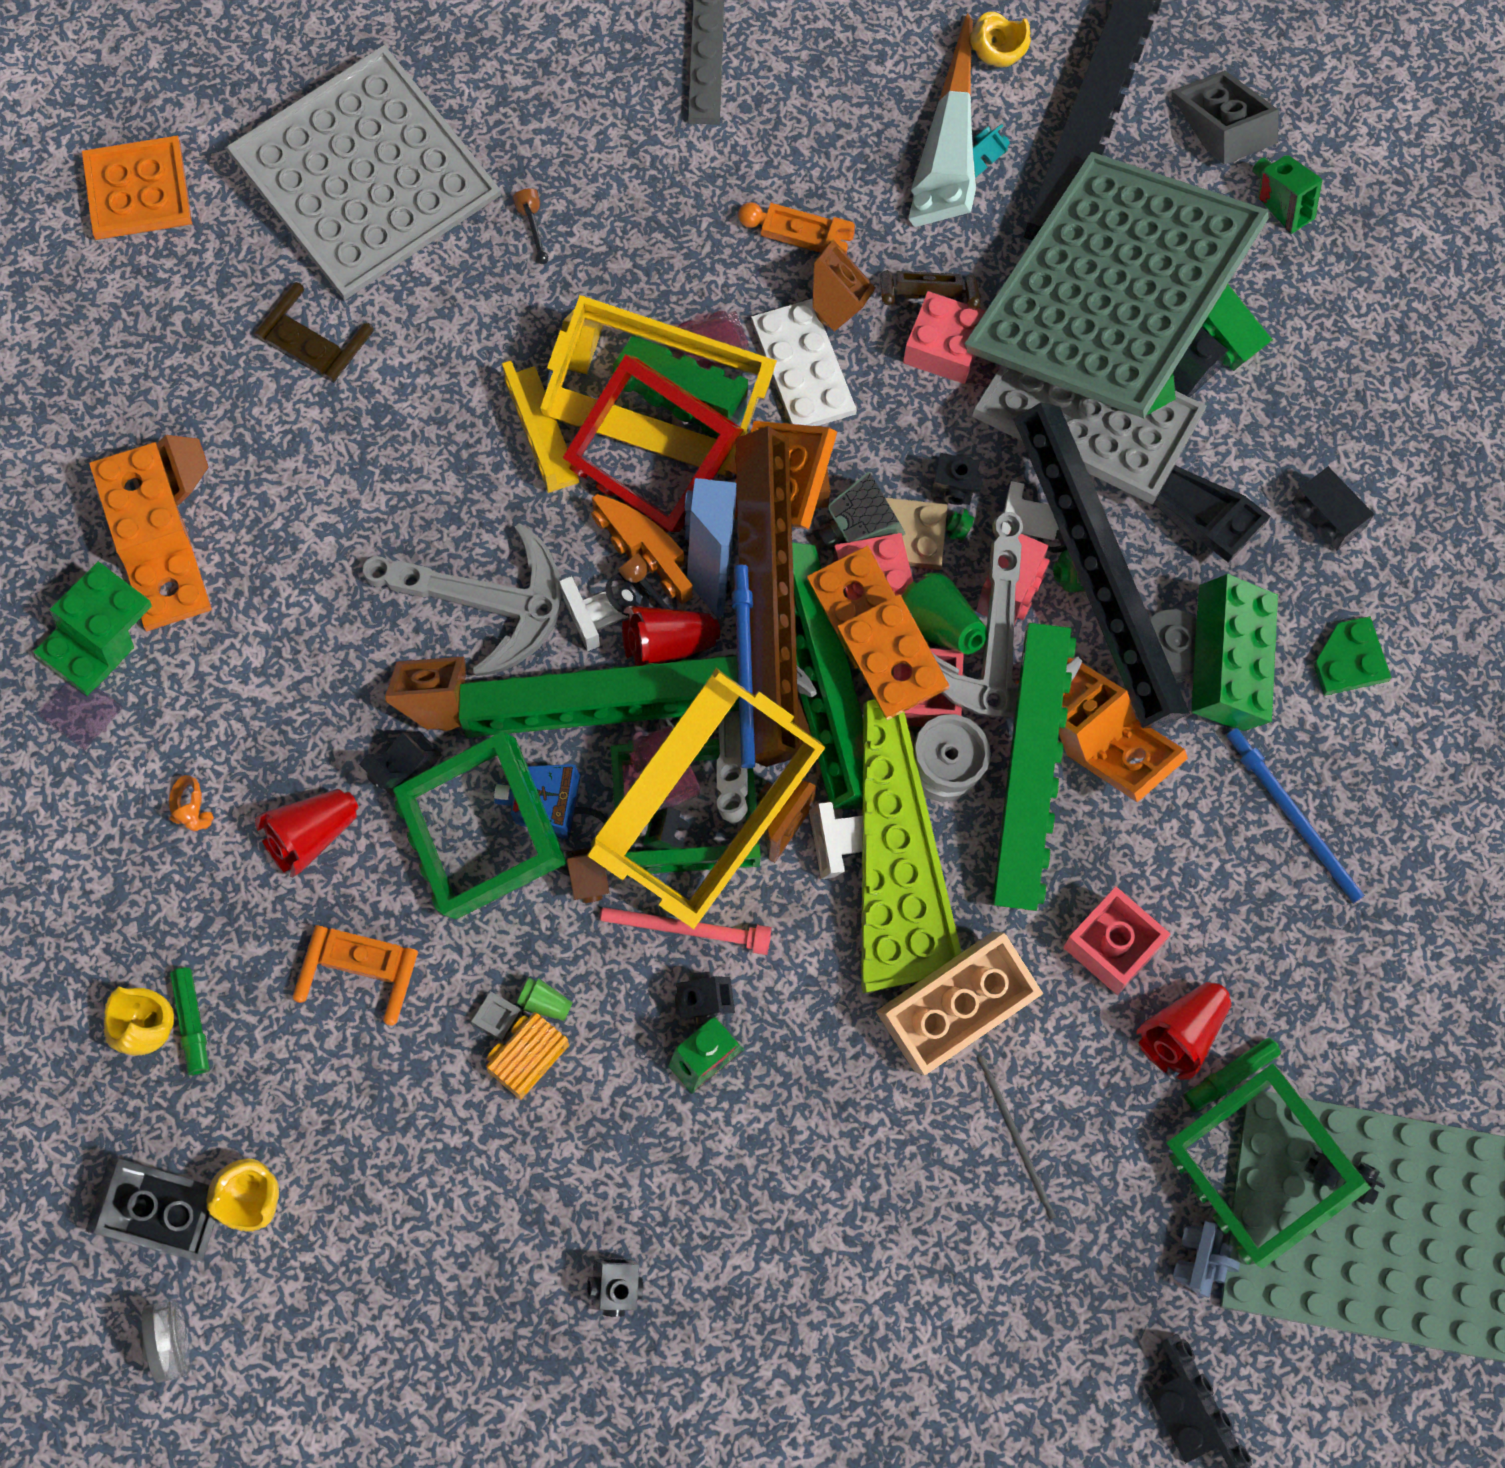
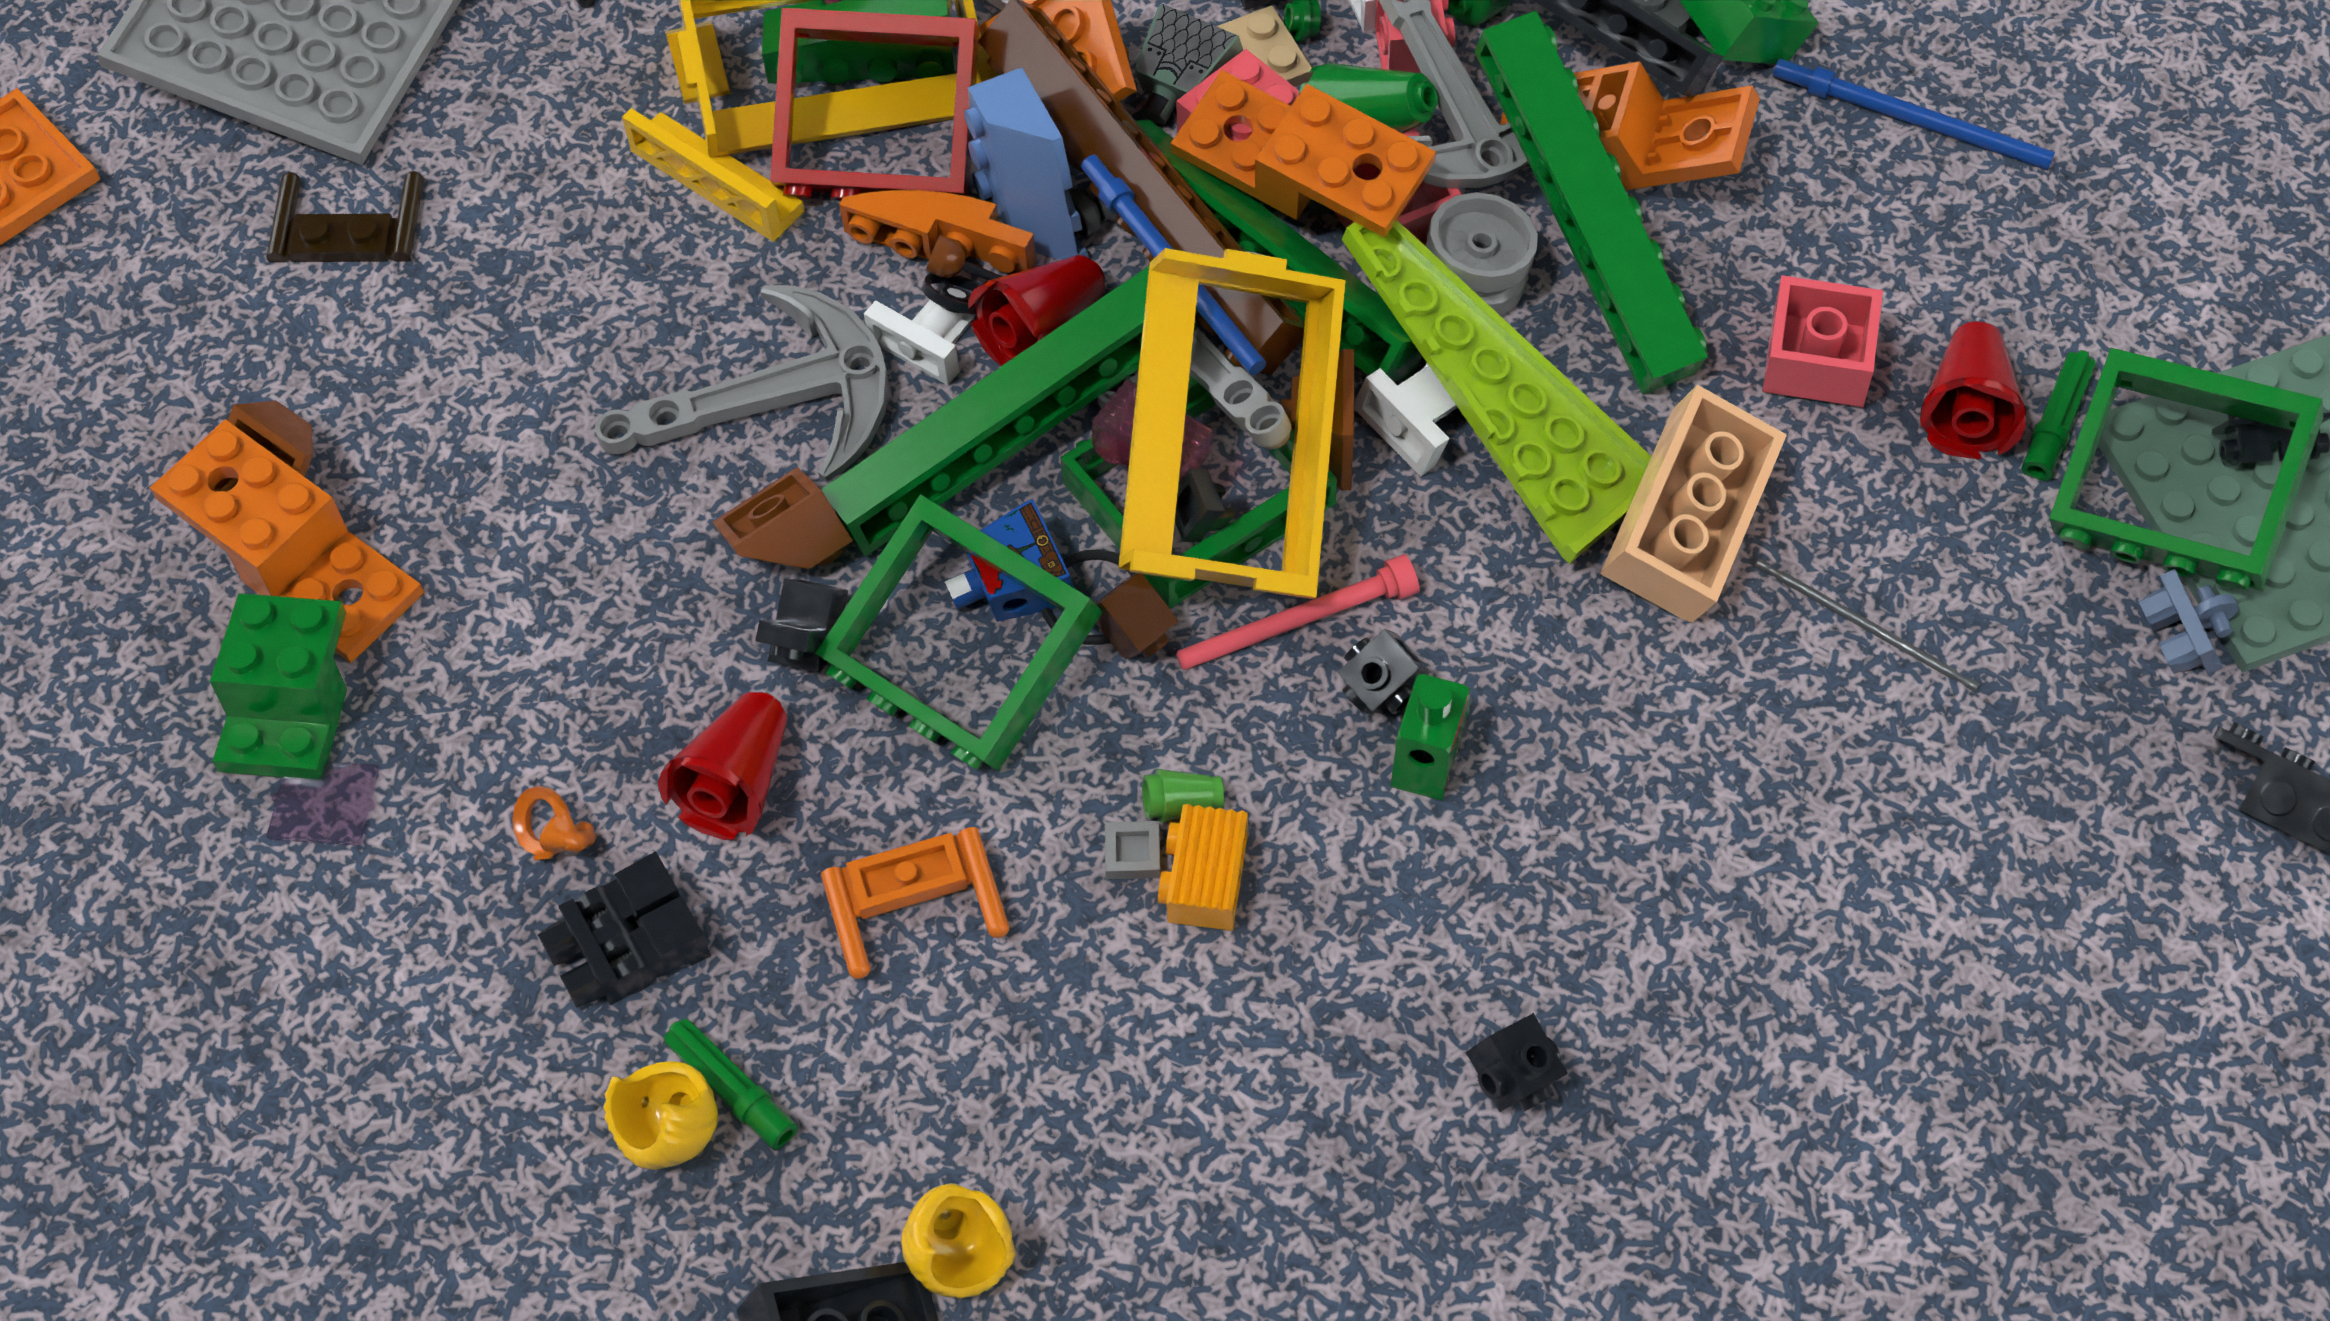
camera: 25 degrees left, 10 degrees down
none -> black hips [537,851,711,1008]

